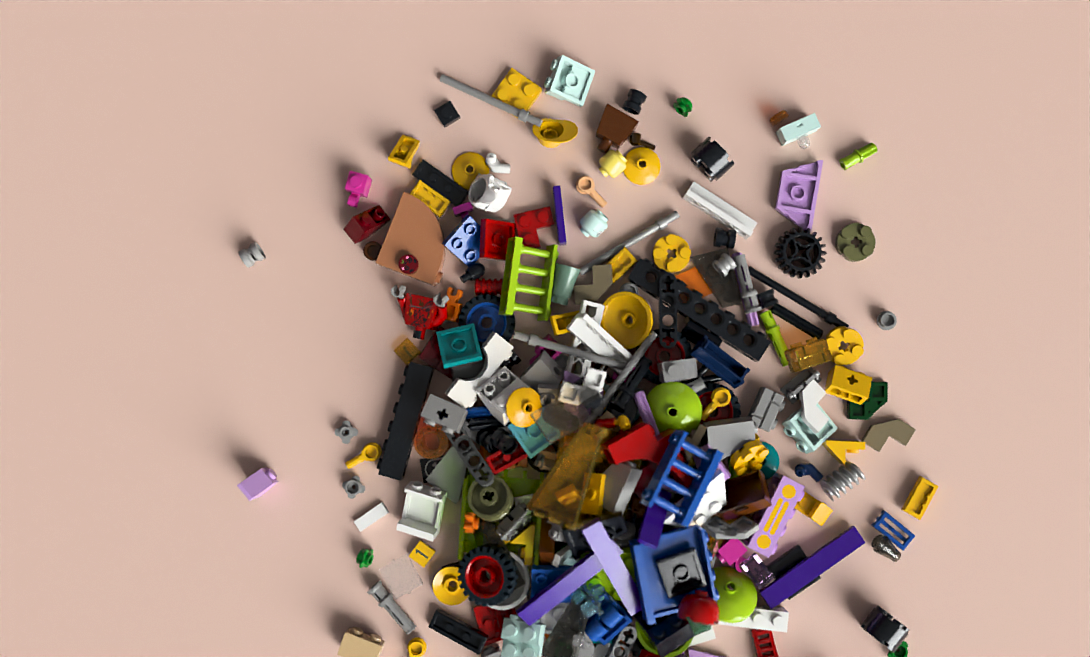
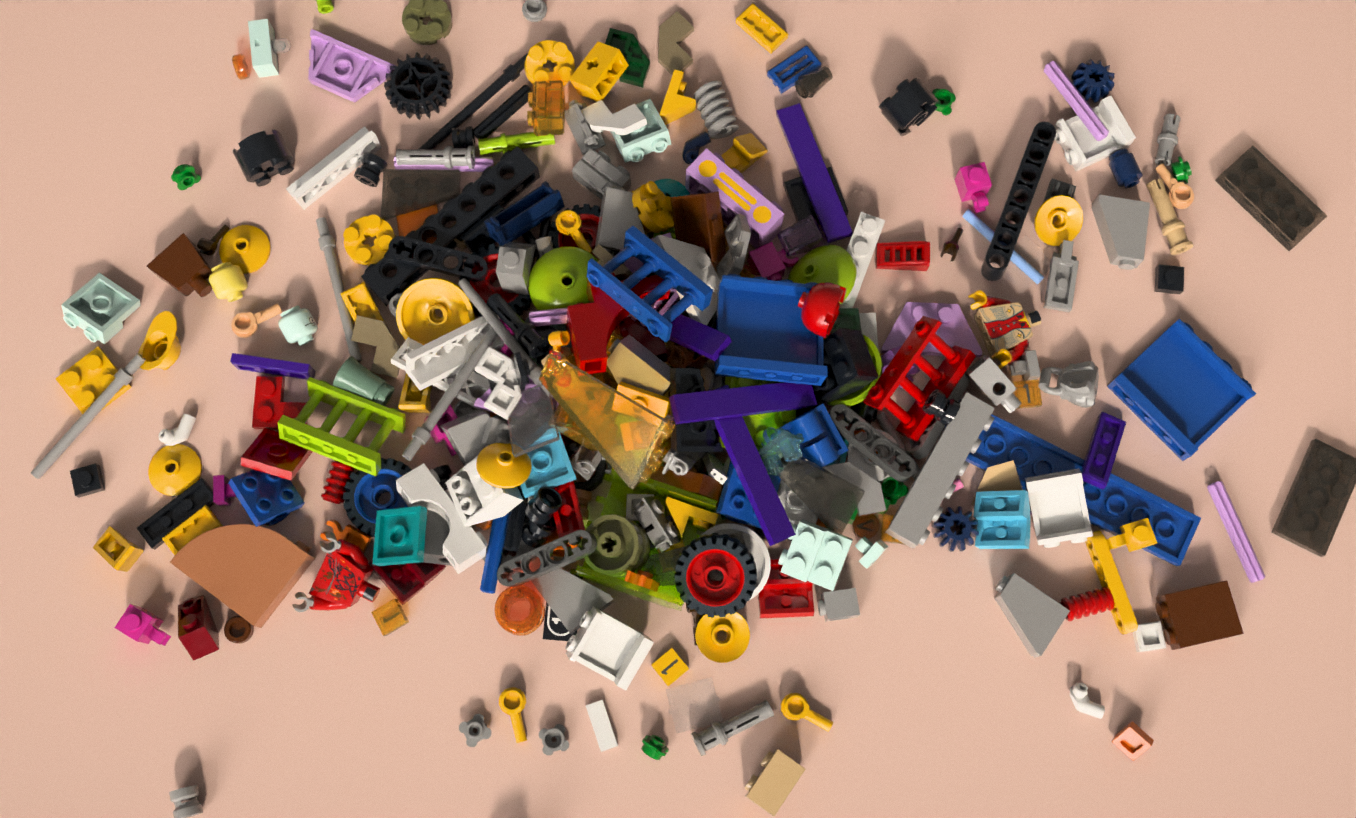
camera: 80 degrees left, 10 degrees down
black brick [377,362,435,481] -> none
dark red tile [399,254,419,275] -> none
light grey brick [420,394,468,435] -> none
black tile [428,608,489,655] -> none
black cylinder [460,263,485,283] -> none
white piece [468,173,512,212] -> none
clear hand [573,635,592,649] -> none
black wheel [622,89,647,115] -> none
tile [656,547,707,599] -> none
light grey wheel [712,253,737,277] -> none

